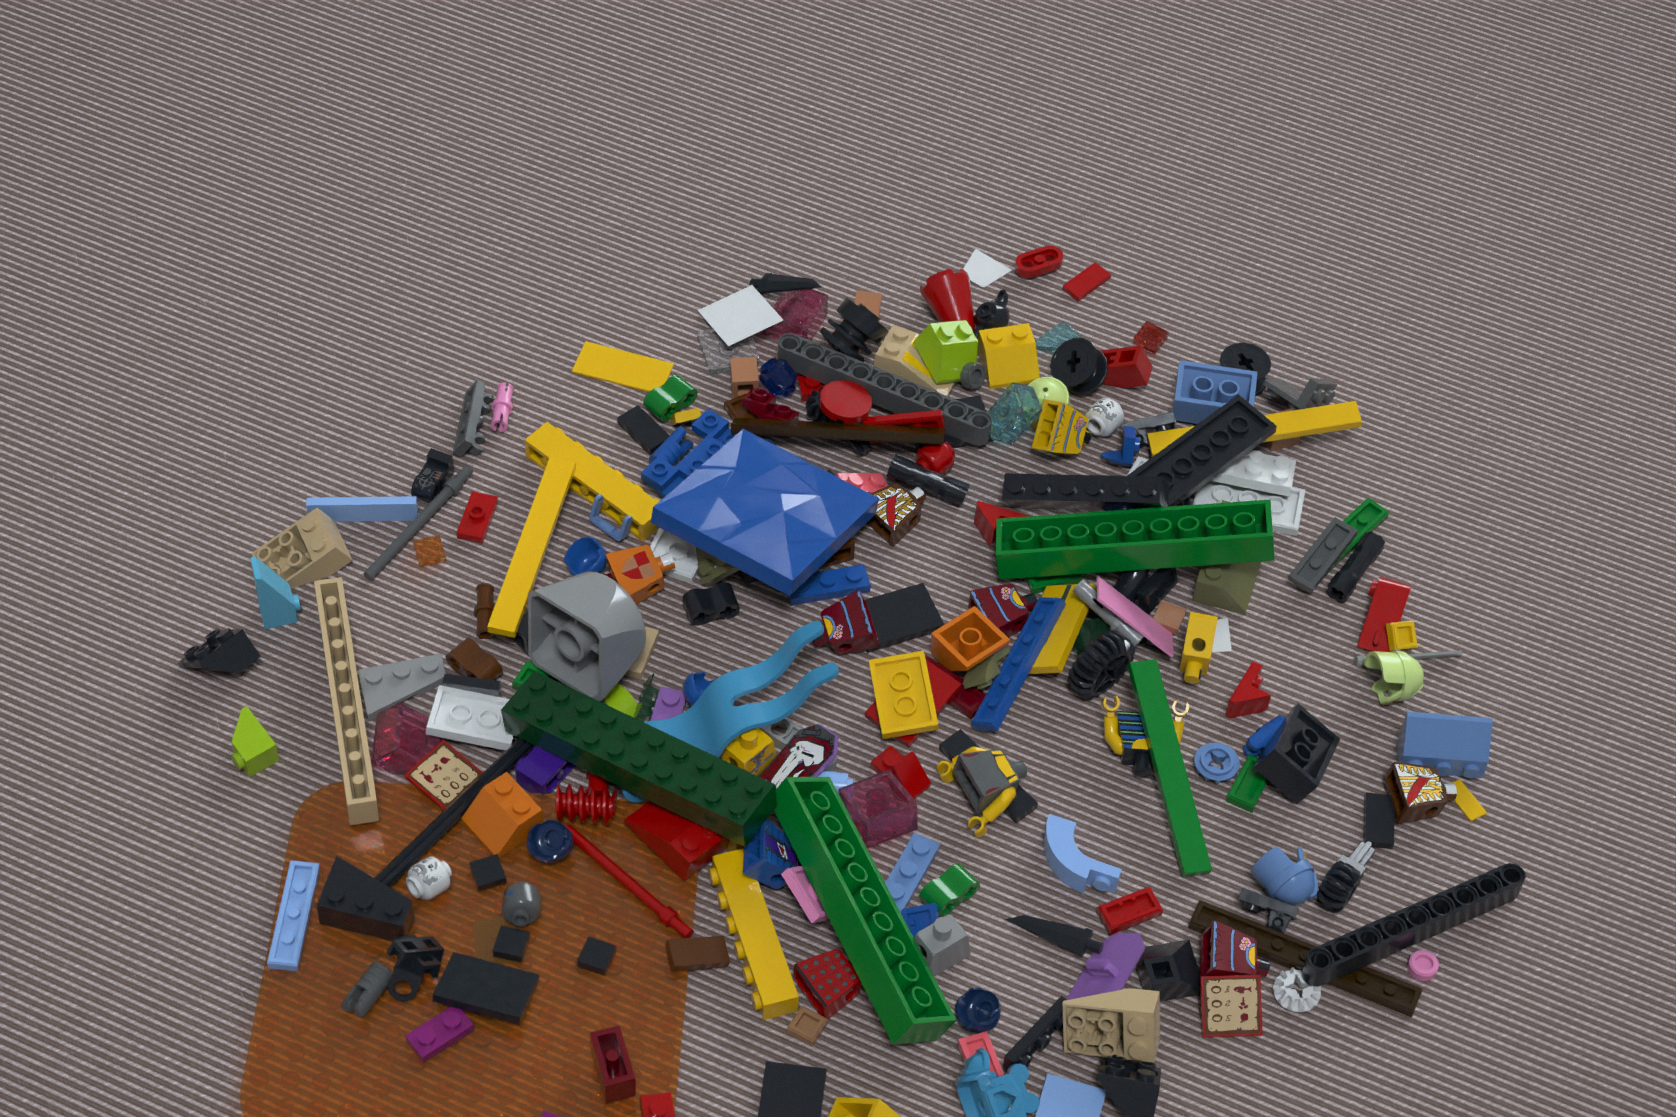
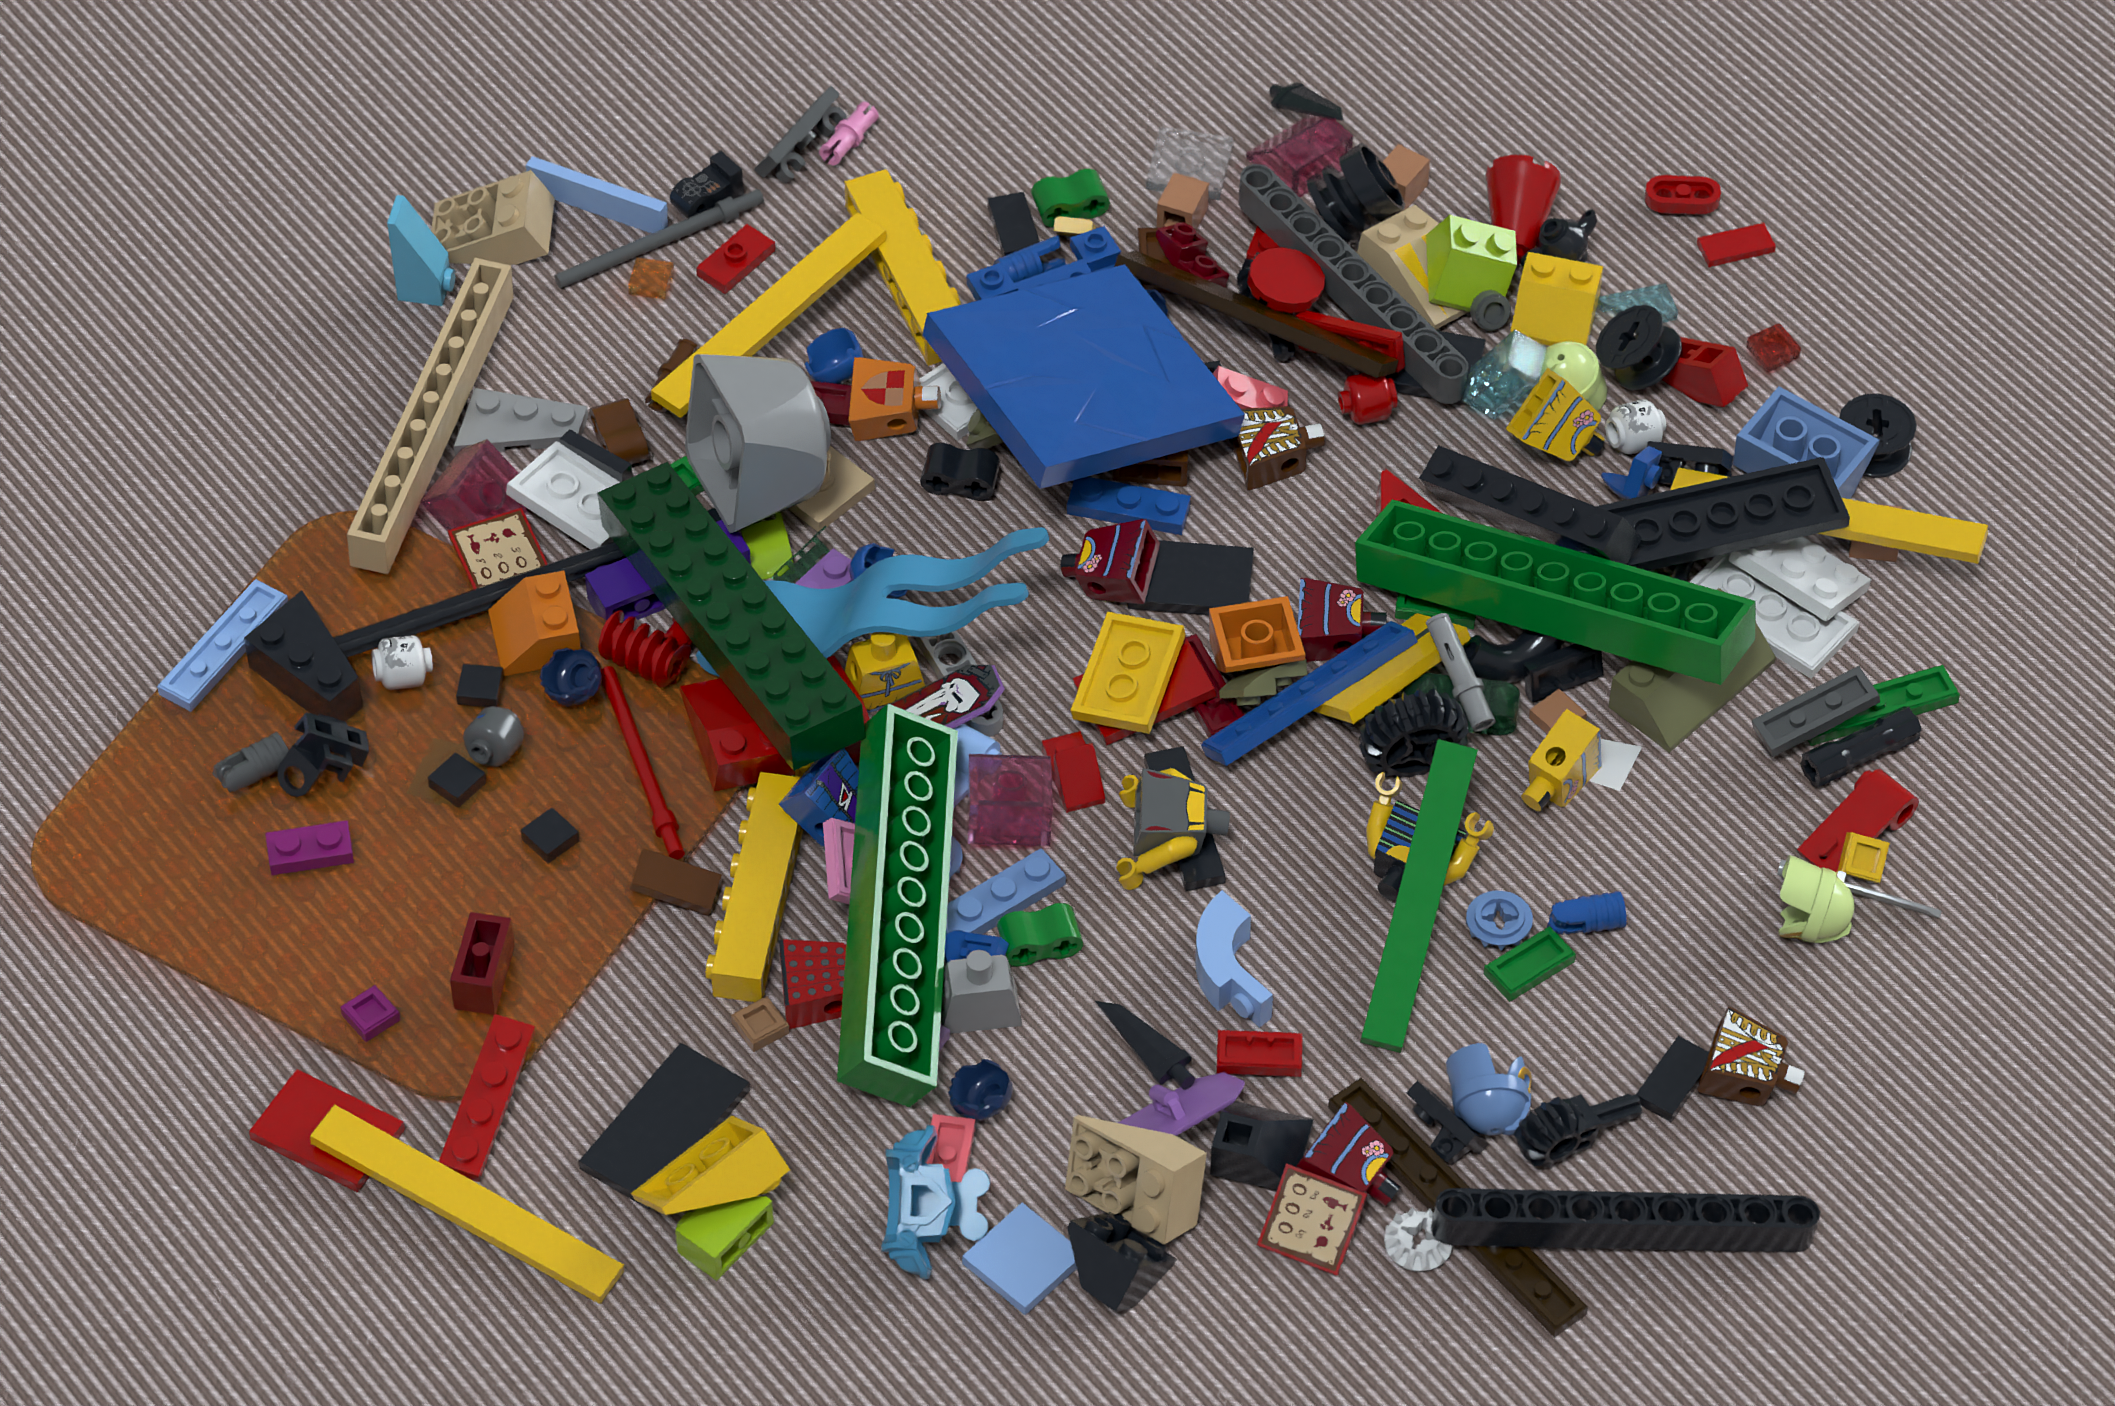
camera: 30 degrees right, 0 degrees up
black slope [178,628,261,673] -> none
lime slope [231,706,279,777] -> none
black tile [432,952,540,1025] -> none
yellow piece [572,341,674,392] -> none
medium blue piece [589,494,633,541] -> none
white sticker [698,285,783,346] -> none
clear blue head [759,357,798,397] -> none
black axle [886,454,969,507] -> none
white sticker [963,249,1012,287] -> none
black tile [1002,996,1067,1074] -> none
bright pink piece [1097,576,1174,658] -> none
red slope [1225,661,1271,718] -> none
black slope [1254,703,1340,804] -> none
dark grey bracket [1263,378,1337,410] -> none
medium blue slope [1397,712,1493,779] -> none
bright pink tile [1407,950,1439,981] -> none
yellow window [1450,779,1487,822] -> none

